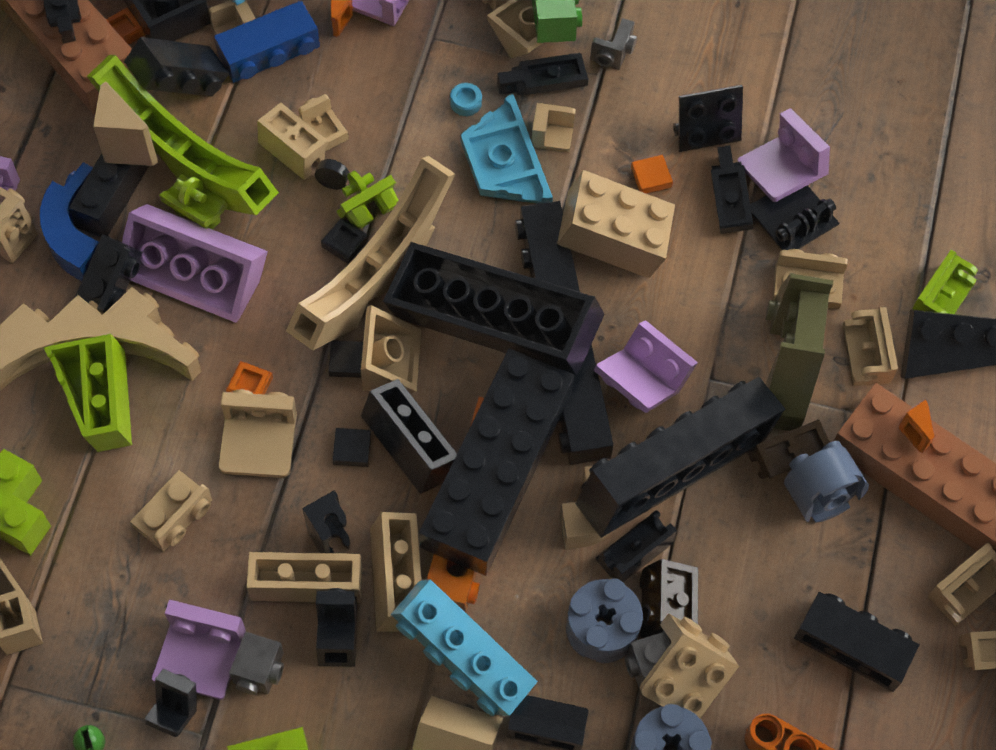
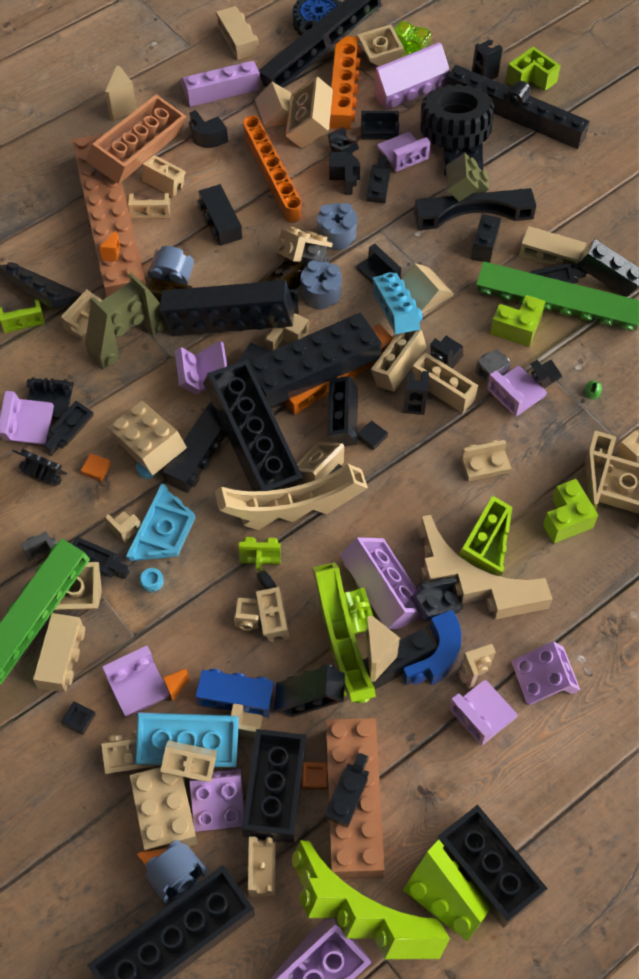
camera: 140 degrees left, 5 degrees down
tan bracket [219,389,297,478] -> none
orange tile [226,361,273,395] -> none
black tile [321,218,368,264] -> none
tan bracket [772,249,848,309] -> none

